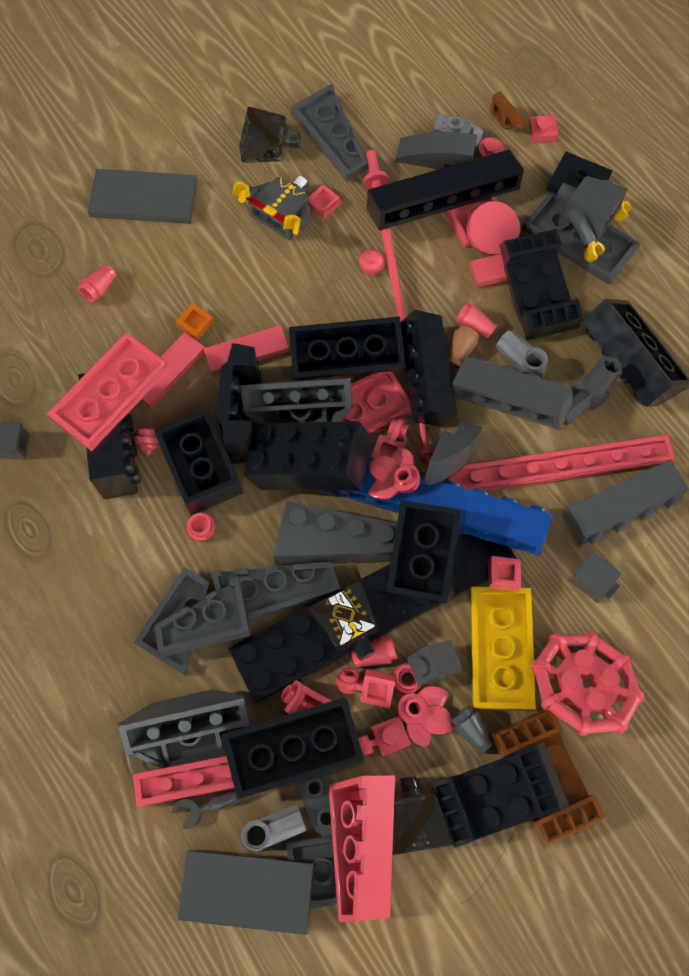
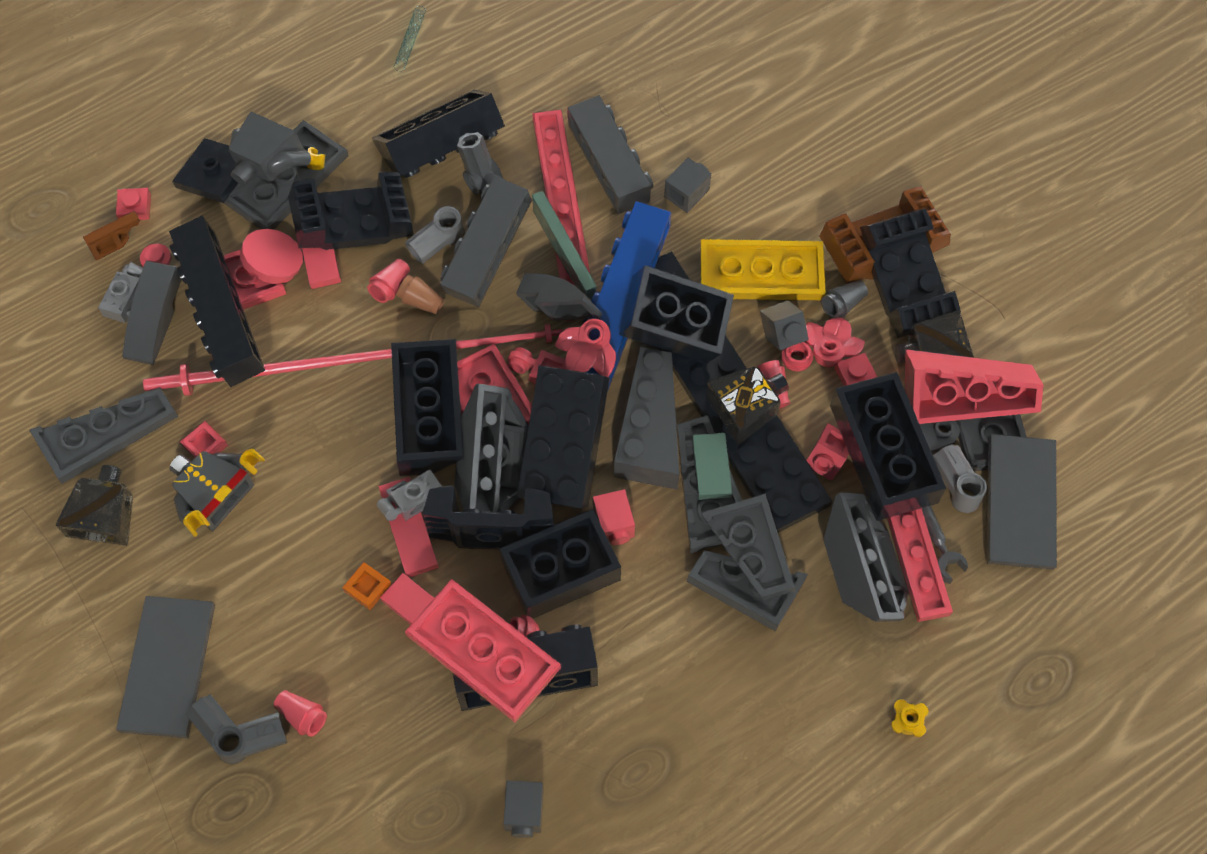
camera: 95 degrees left, 5 degrees down
coral plate [186,513,216,541] -> none
coral plate [336,668,396,708] -> none
coral plate [359,249,385,276] -> none
black brick [400,310,457,426] -> none
coral plate [488,556,521,592] -> none
coral plate [531,631,644,737] -> none
none -> dark grey piece [185,694,287,764]
none -> light grey piece [377,470,442,521]
none -> sand green tile [532,191,596,301]
none -> coral brick [593,489,635,545]
none -> sand green tile [692,433,732,500]
none -> yellow plate [891,699,929,737]

